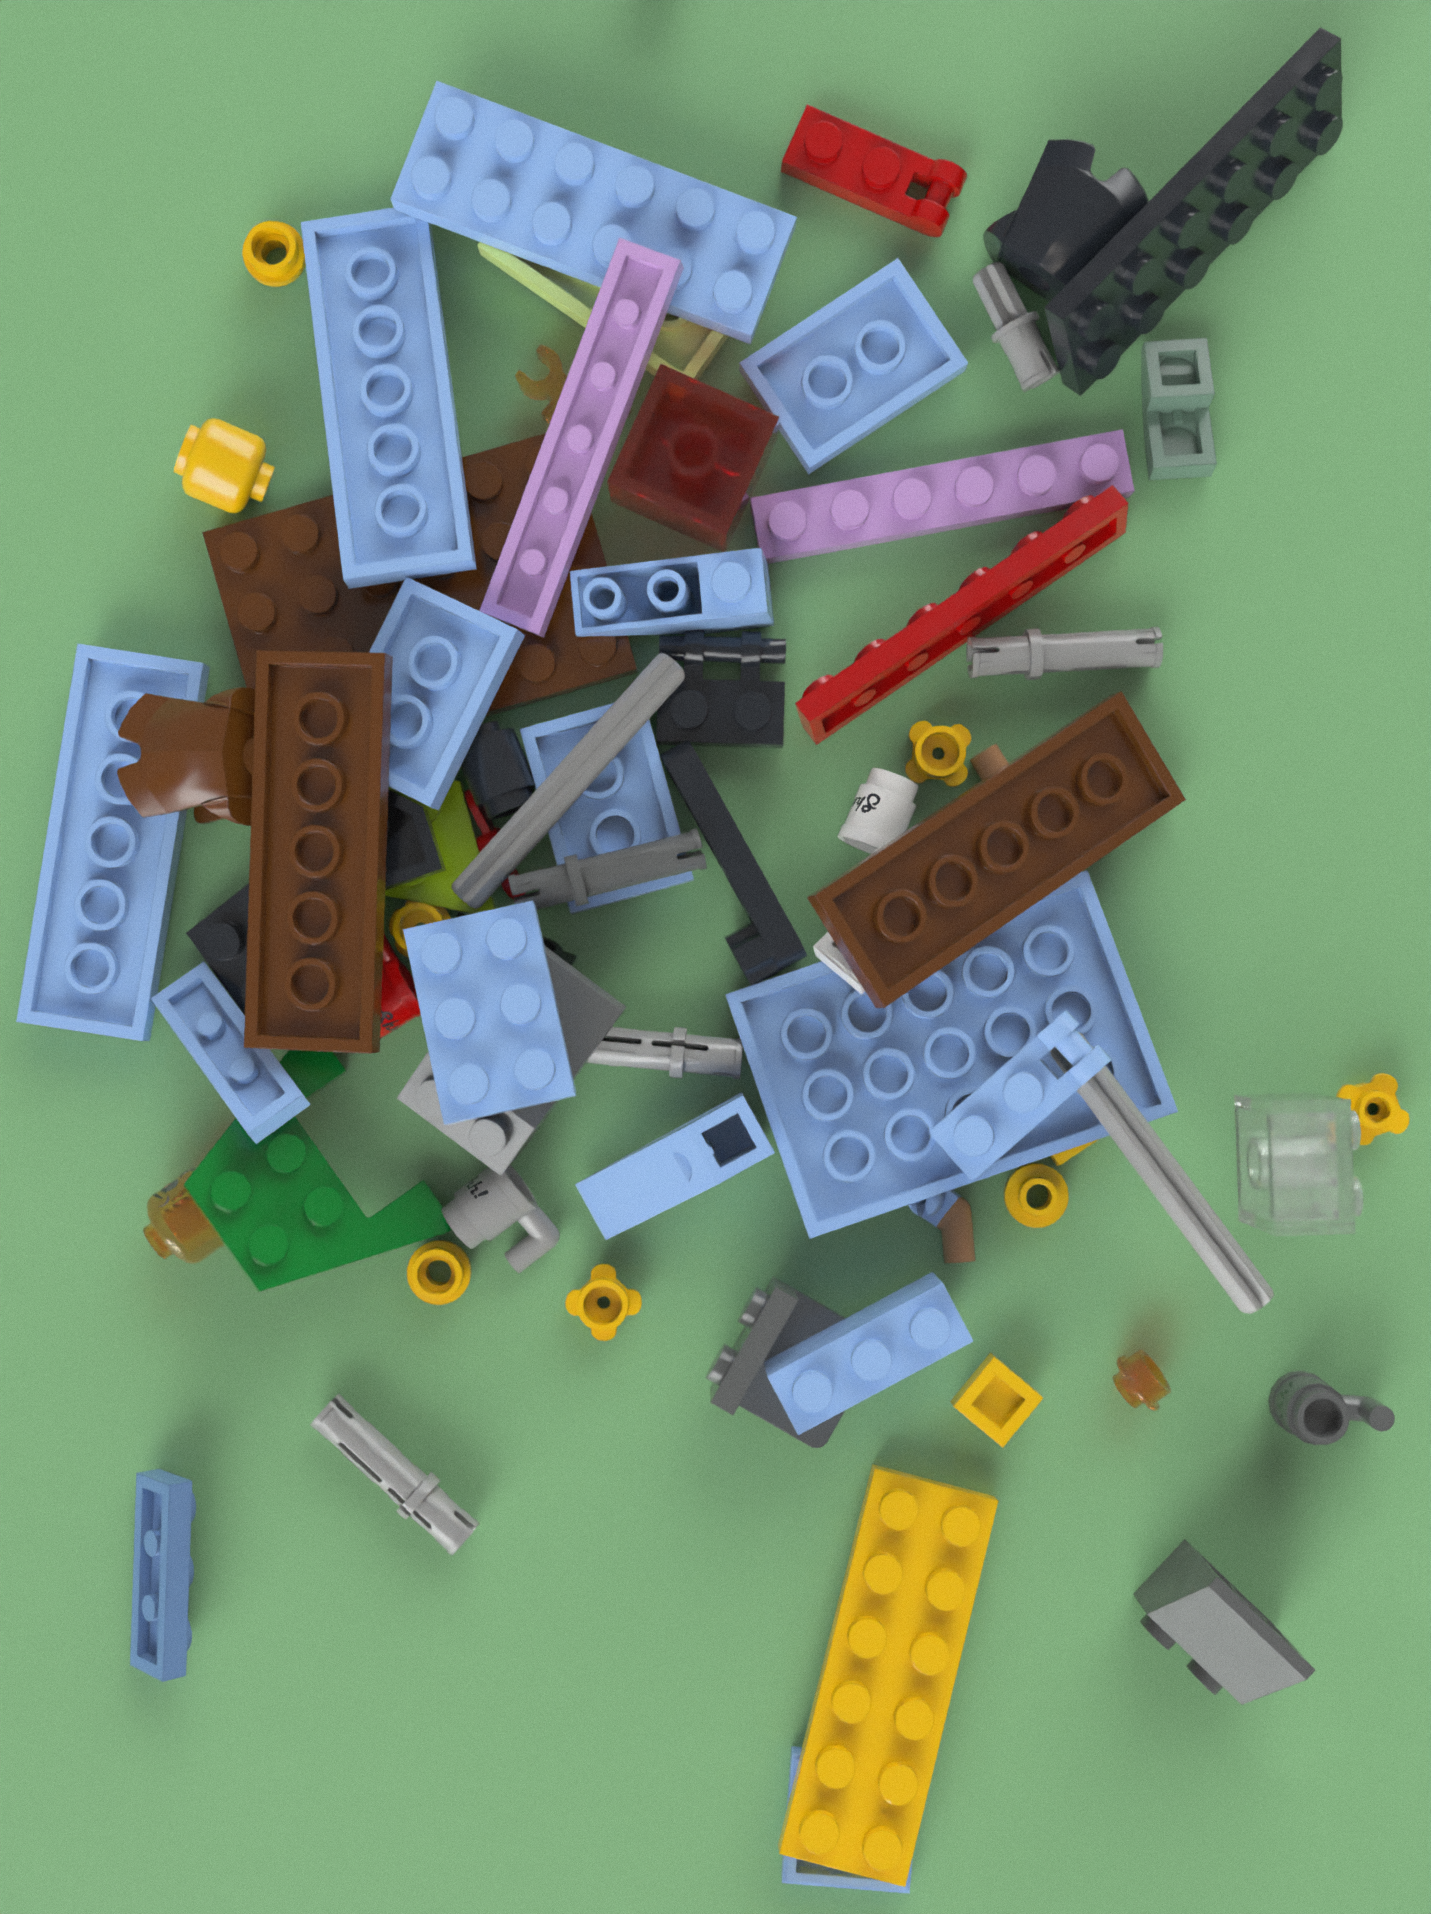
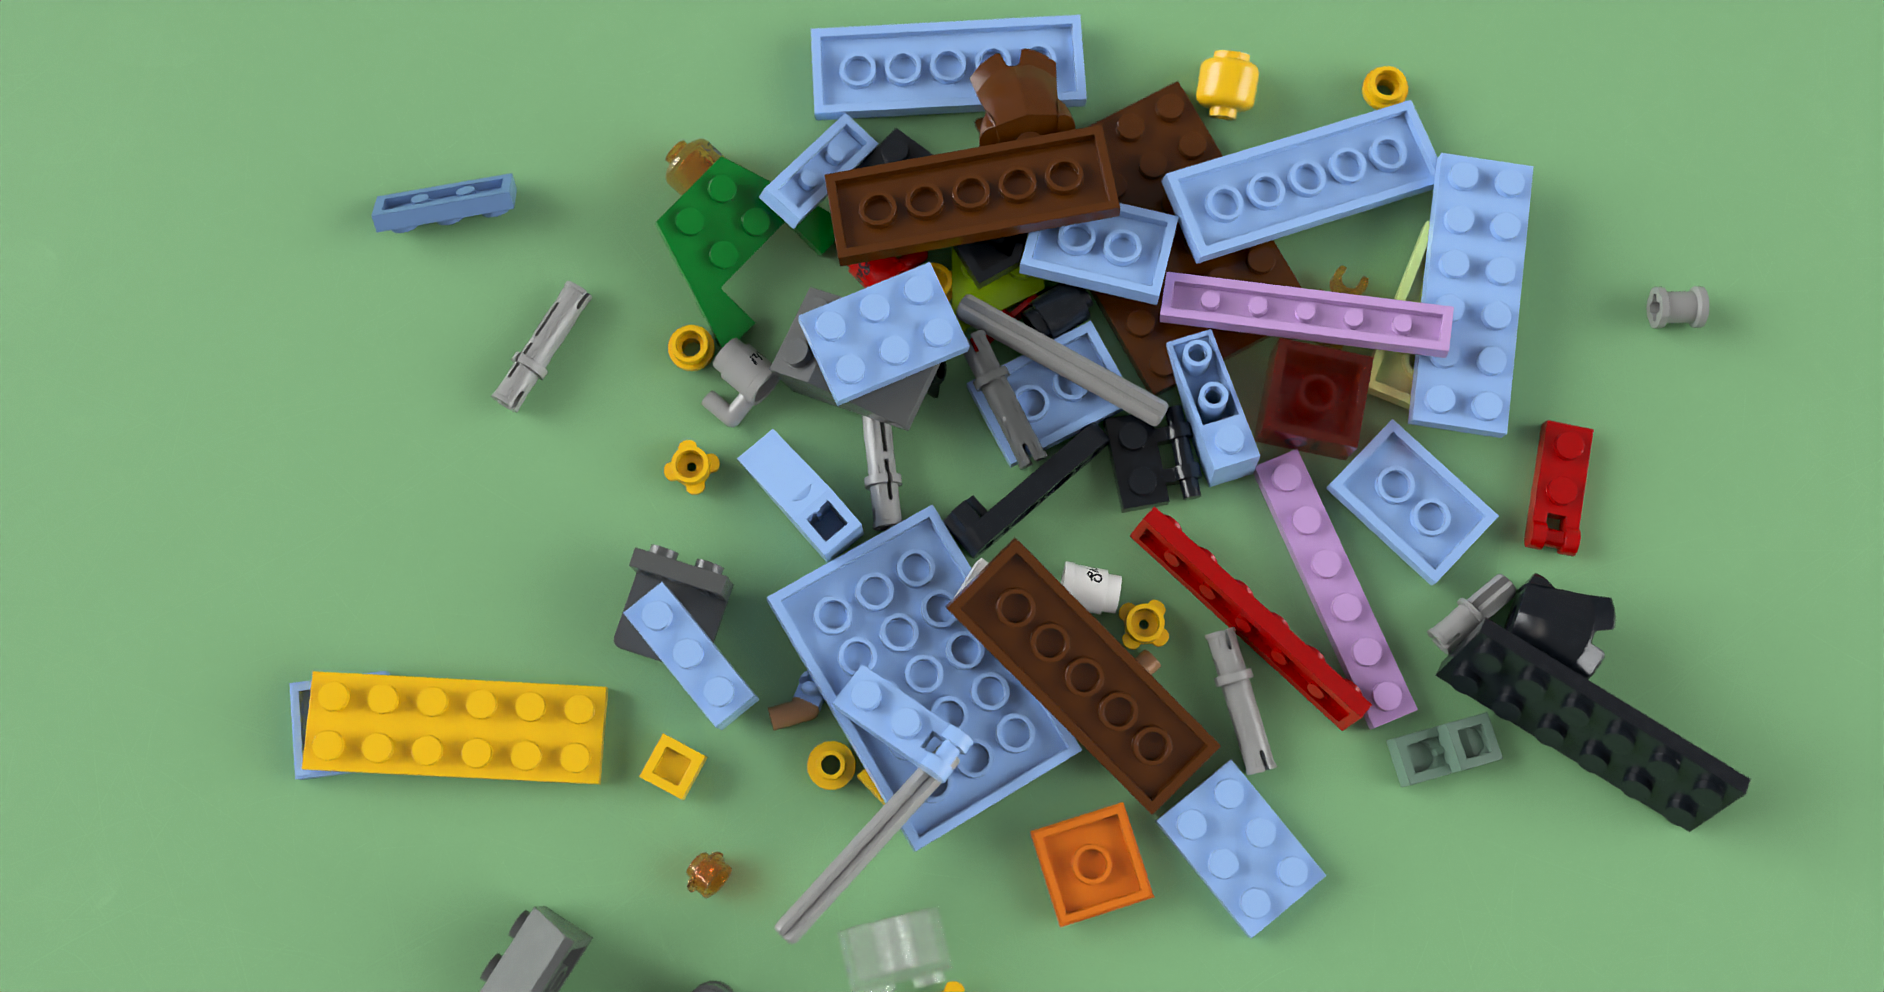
camera: 80 degrees right, 10 degrees down
none -> orange plate [1030,802,1154,927]
none -> light blue plate [1155,760,1326,938]

